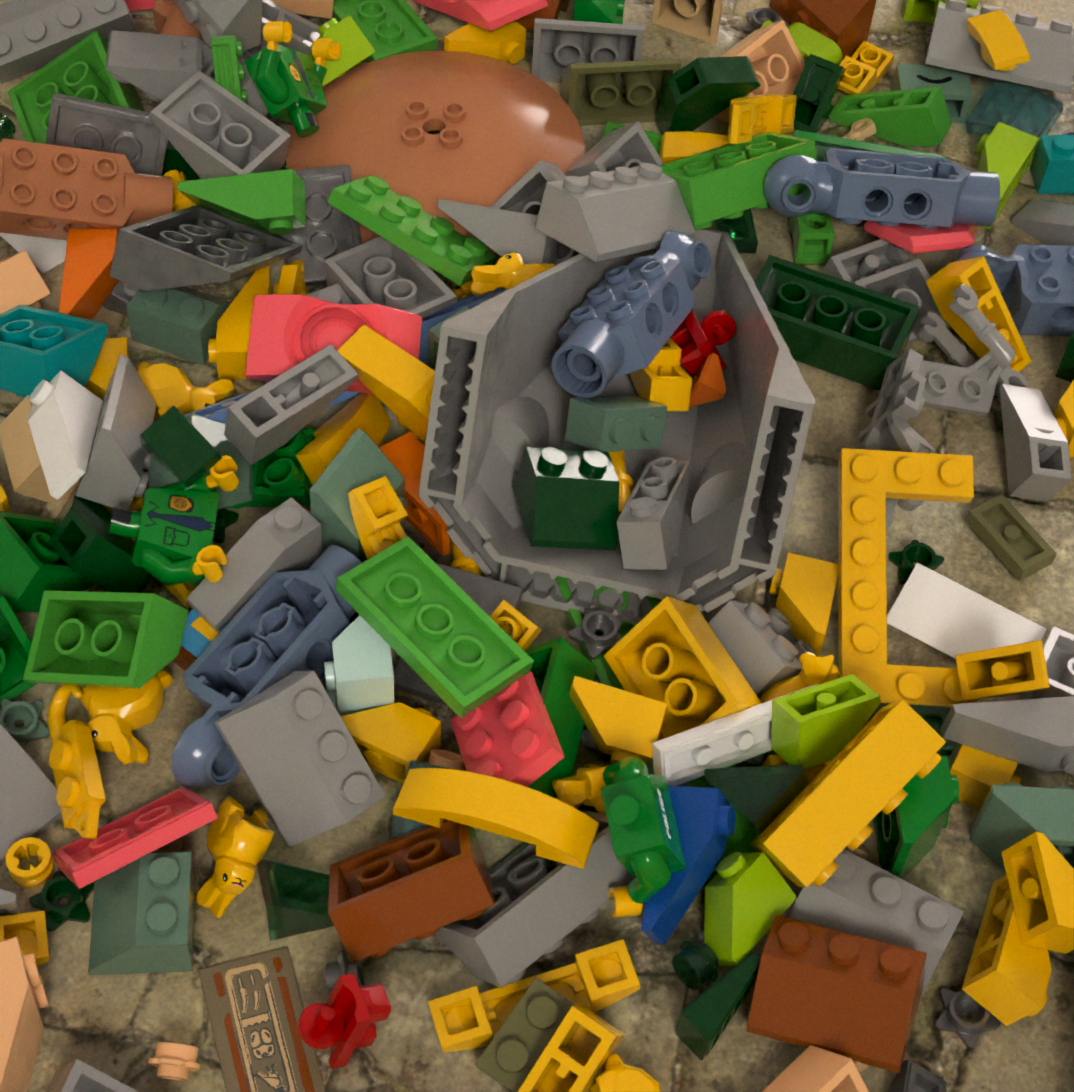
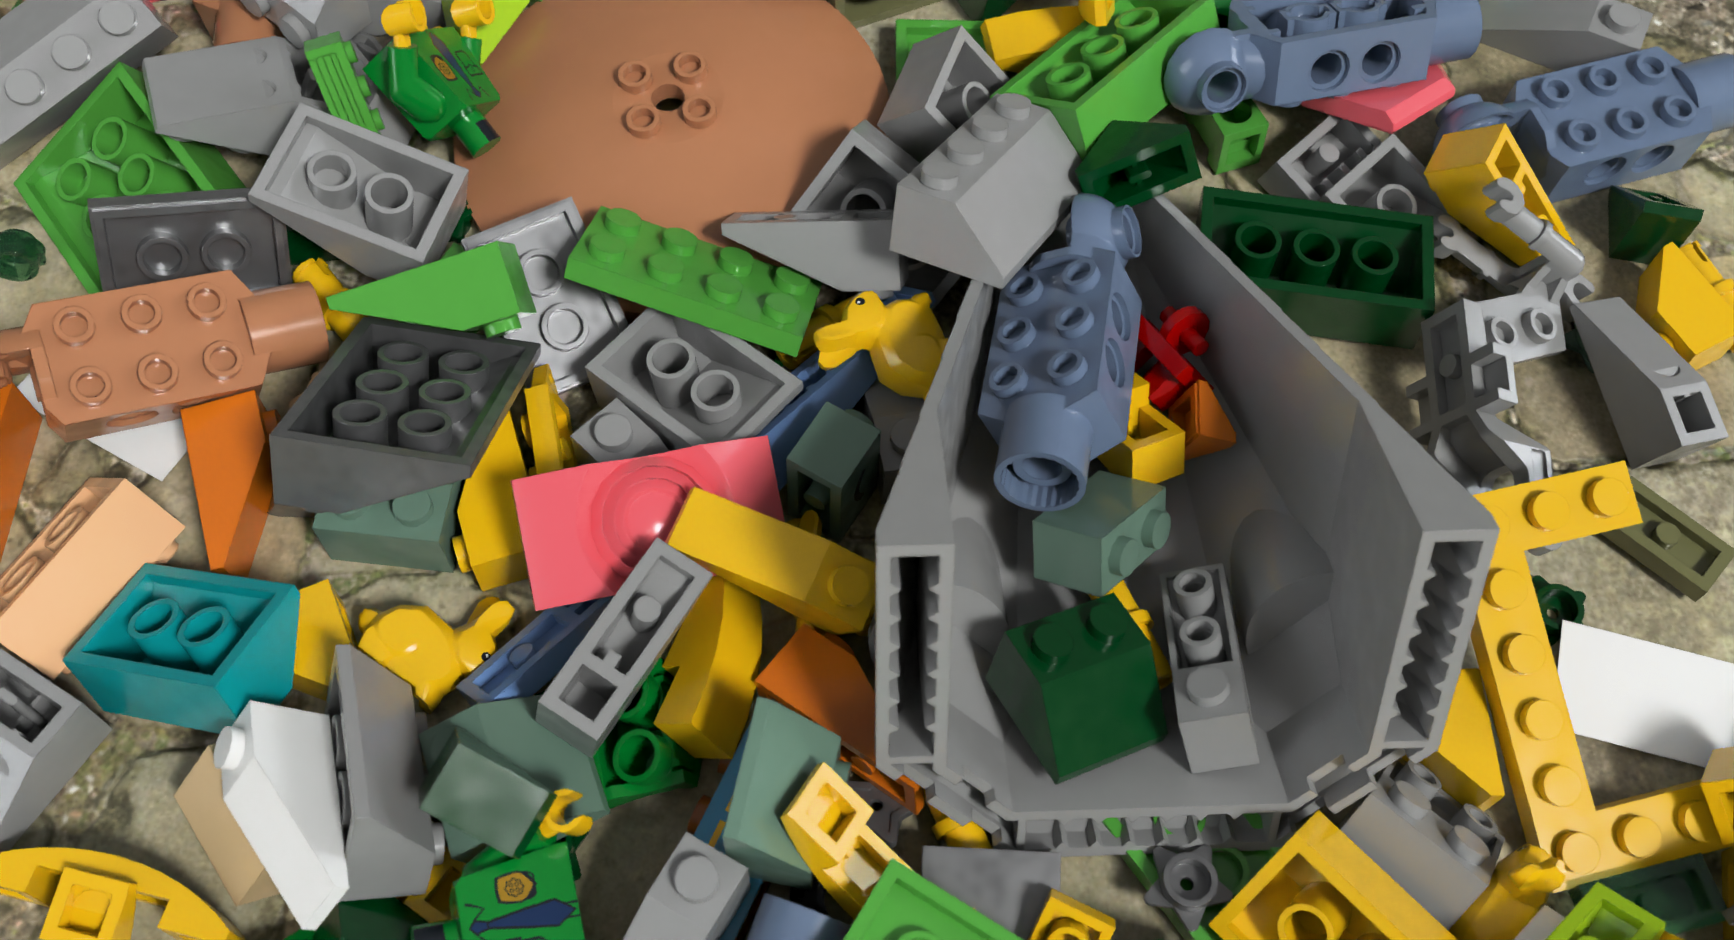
camera: 15 degrees left, 10 degrees up
none -> dark green slope [1075,120,1202,207]

